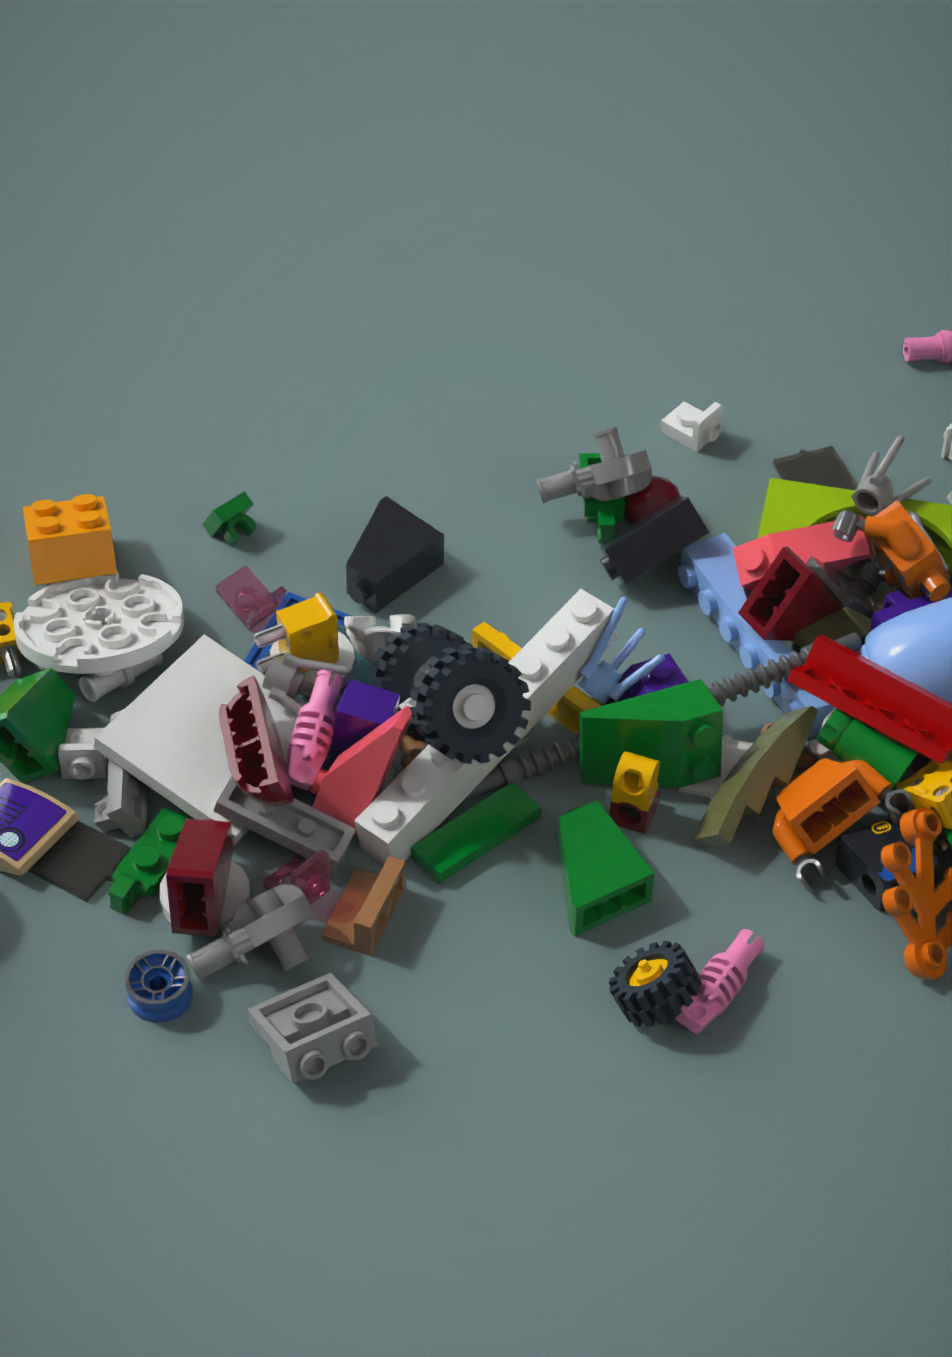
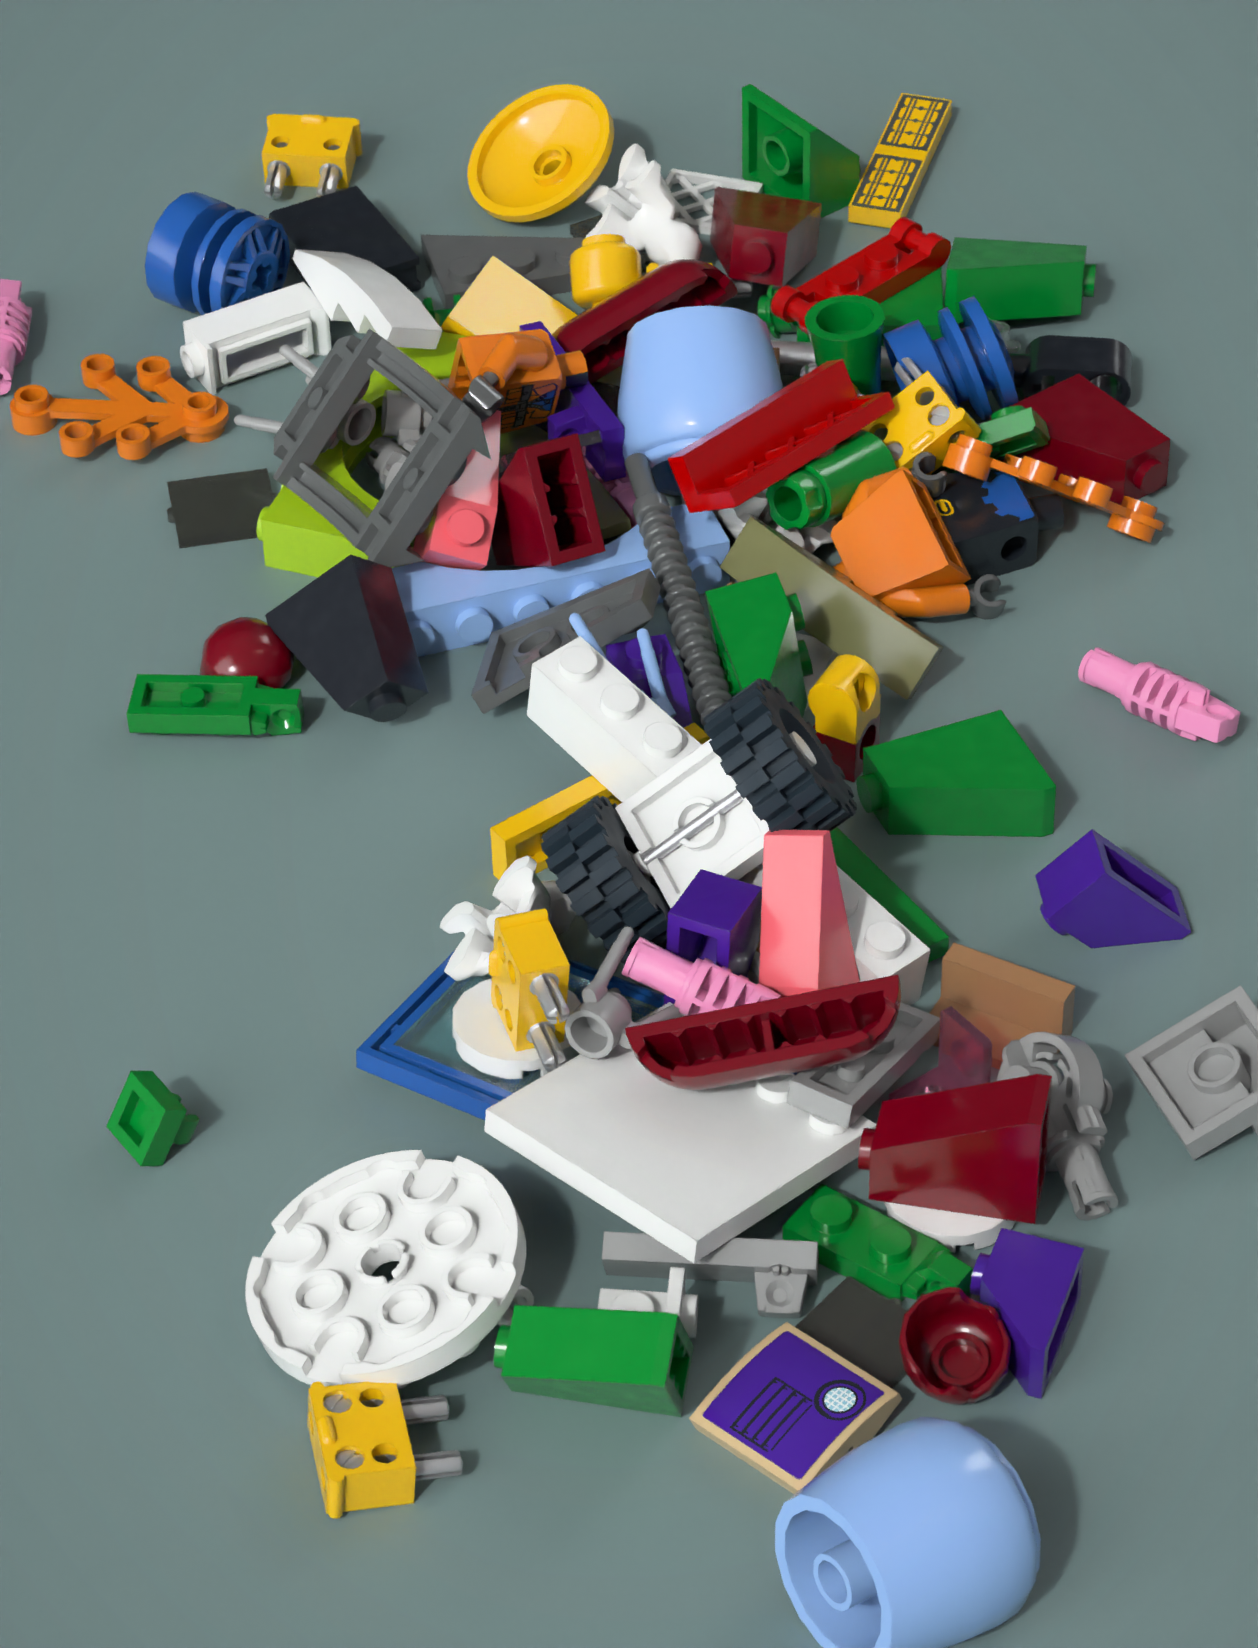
camera: 80 degrees left, 5 degrees down
light orange brick [23,494,117,585] -> none
blue wheel [124,949,193,1023] -> none
clear pink bracket [215,566,287,631] -> none
black slope [346,496,444,613] -> none
light grey pin [536,427,652,503] -> none
black wheel [609,941,702,1027] -> none
white bracket [660,402,723,452] -> none
none -> orange plant [10,354,229,460]
none -> dark grey wedge [273,329,491,568]
none -> dark grey wing [471,568,661,714]
none -> dark red hair [899,1287,1012,1405]
none -> dark purple slope [970,1228,1084,1399]
none -> dark purple slope [1035,829,1191,949]

